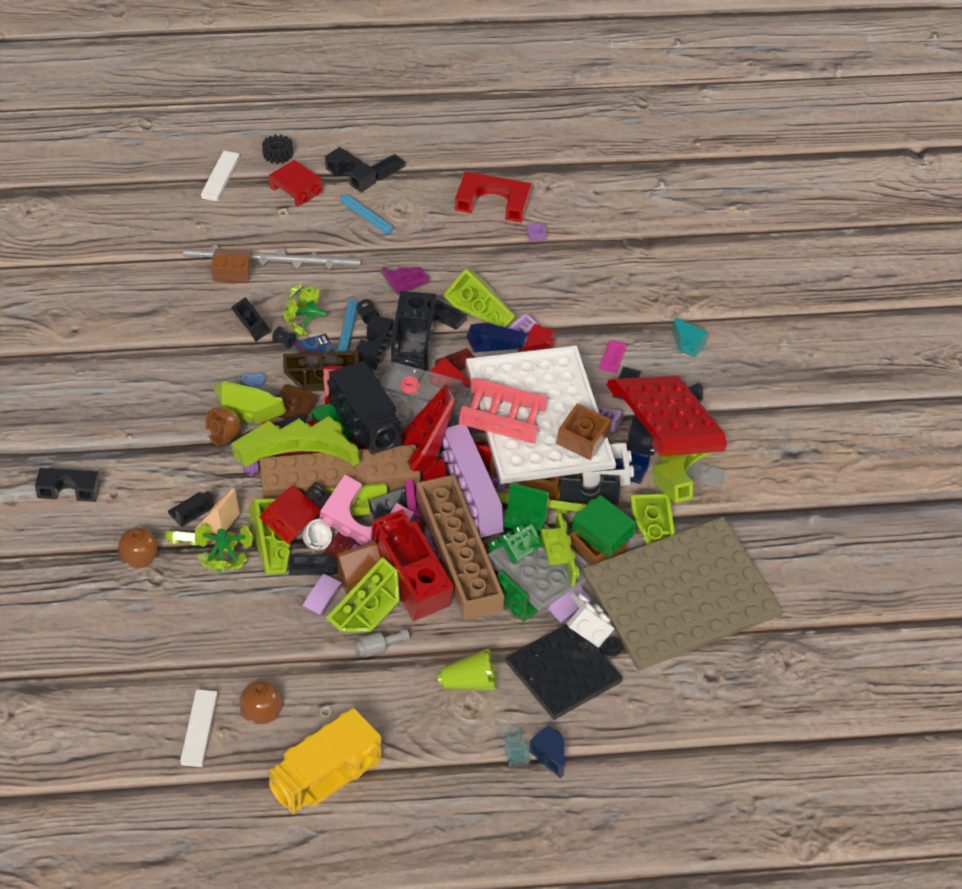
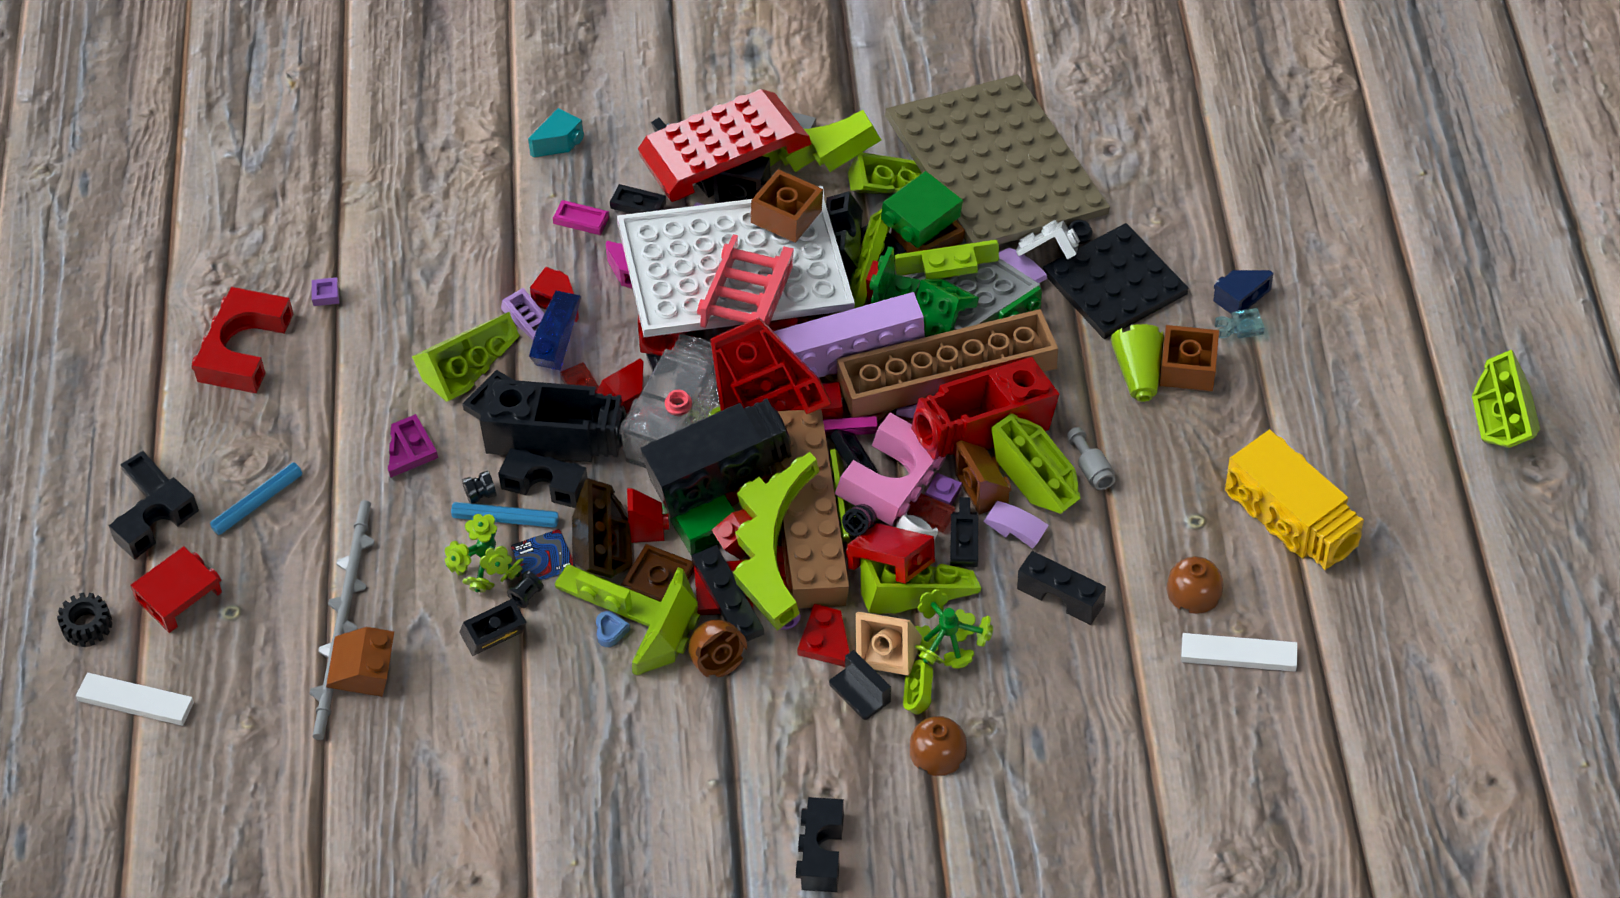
camera: 85 degrees left, 5 degrees up
none -> lime bracket [555,564,661,627]
none -> red wing [797,604,850,667]
none -> black arch [1017,551,1106,625]
none -> dark orange brick [1160,325,1219,391]

